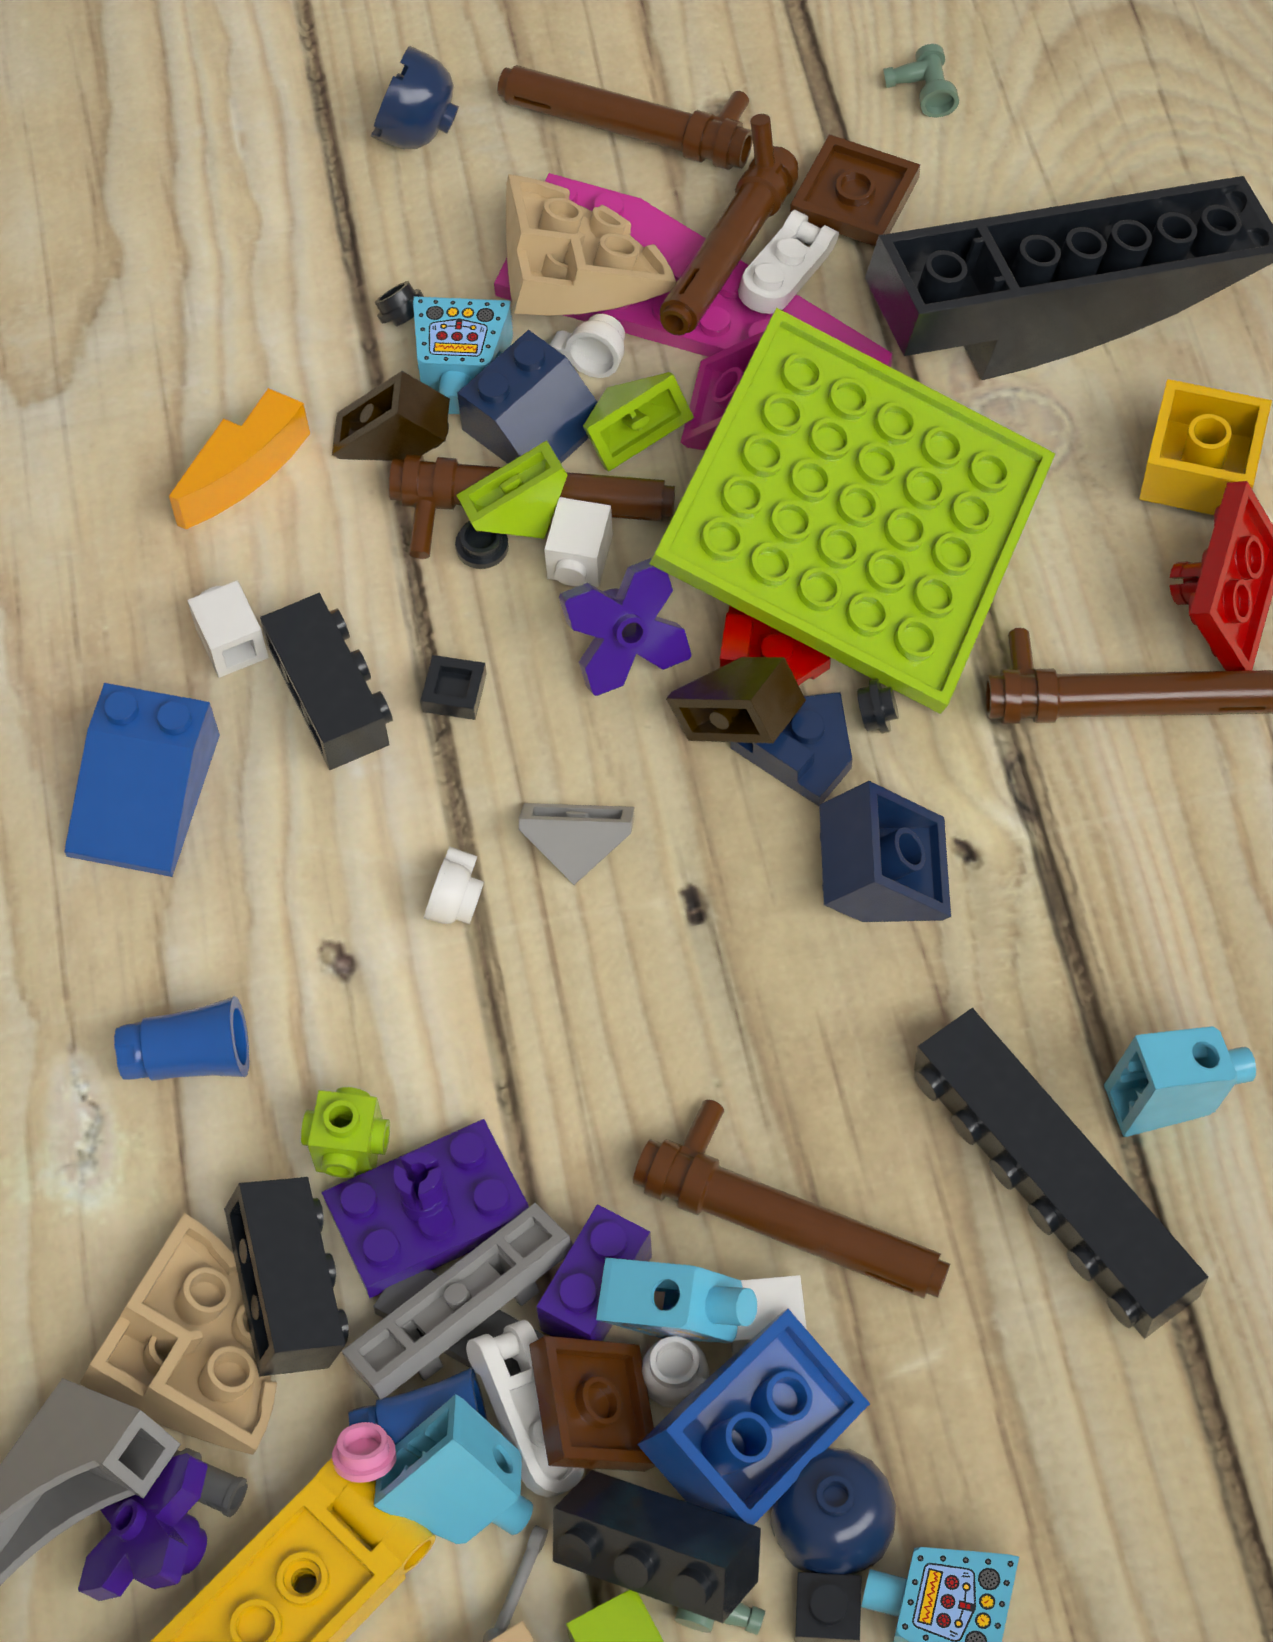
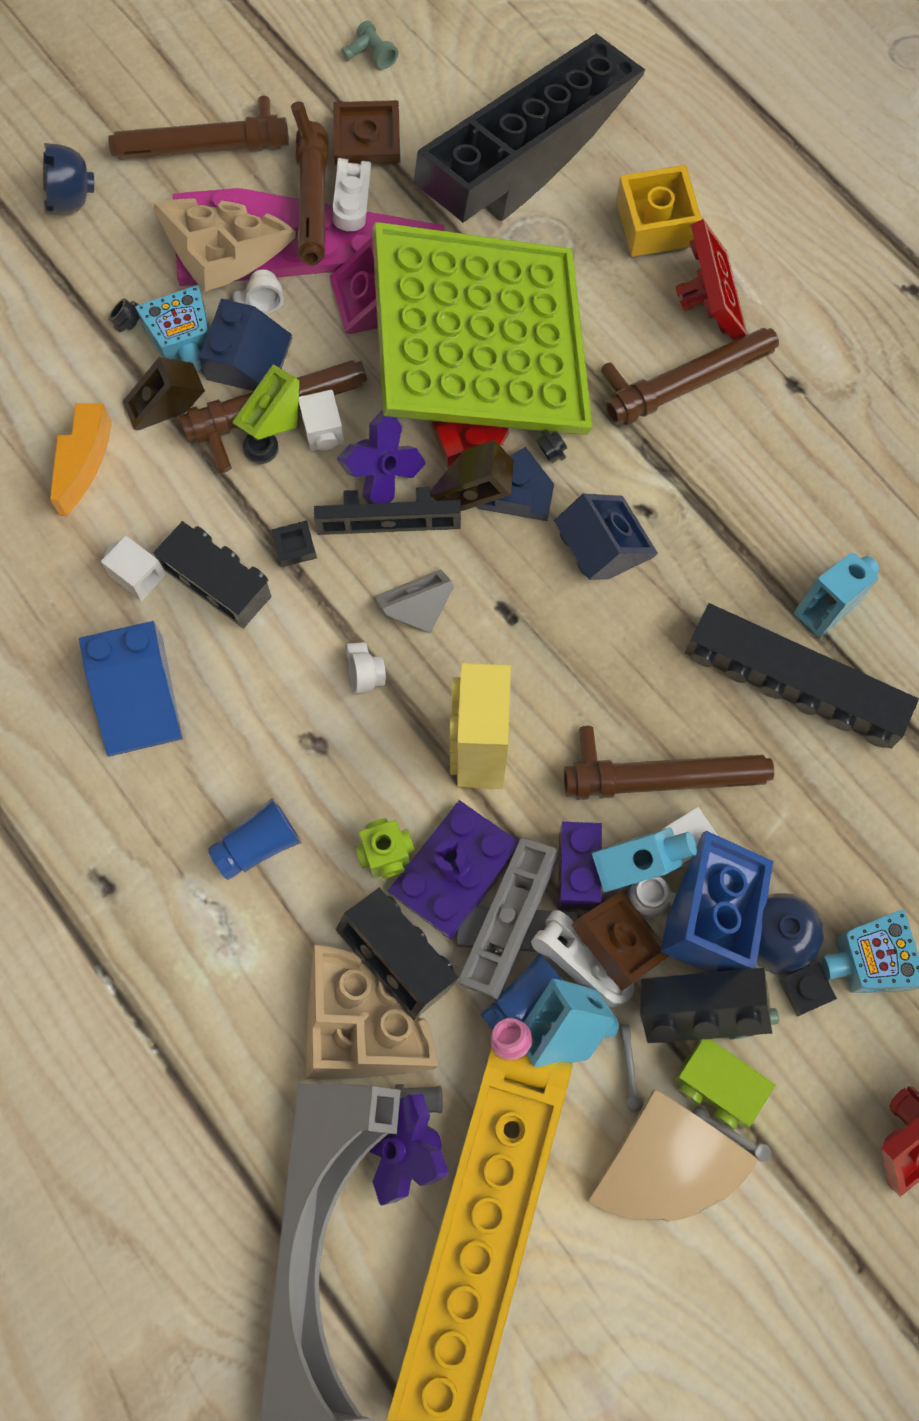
camera: 30 degrees left, 10 degrees up
lime slope [583,372,694,472] -> none
none -> black hinge [314,487,461,535]
none -> light yellow brick [450,663,511,789]

